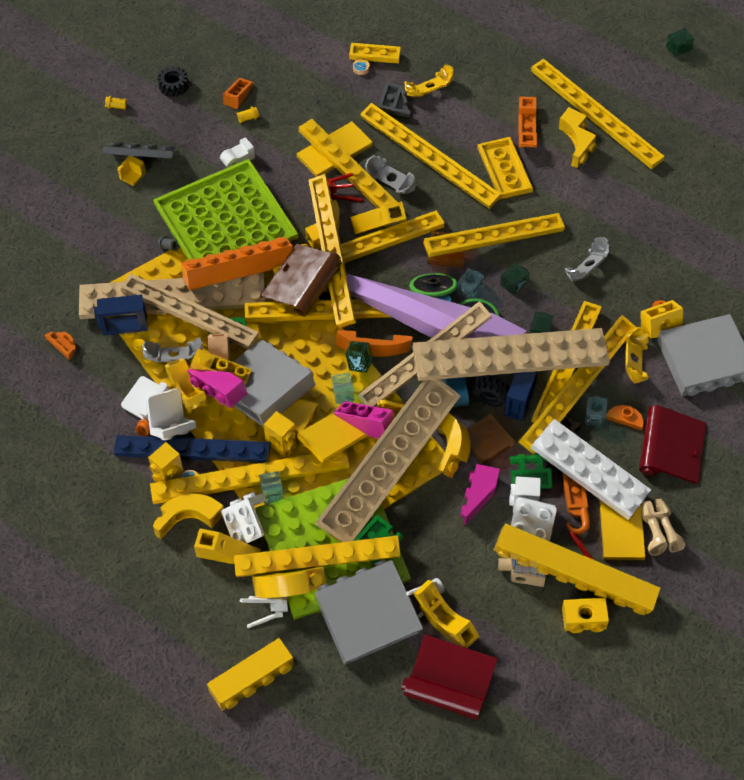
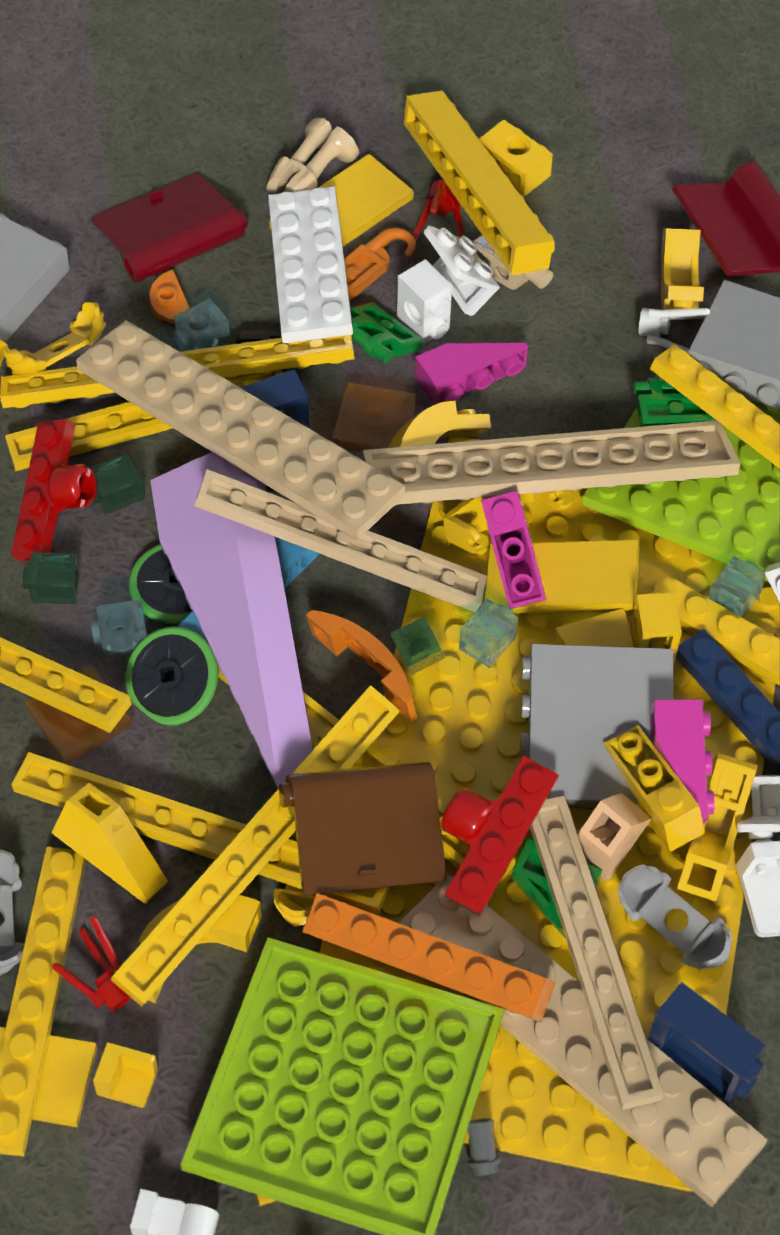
camera: 135 degrees left, 0 degrees up
none -> red plate [11,419,98,561]
none -> yellow panel [93,1042,158,1108]
none -> red plate [441,756,559,917]

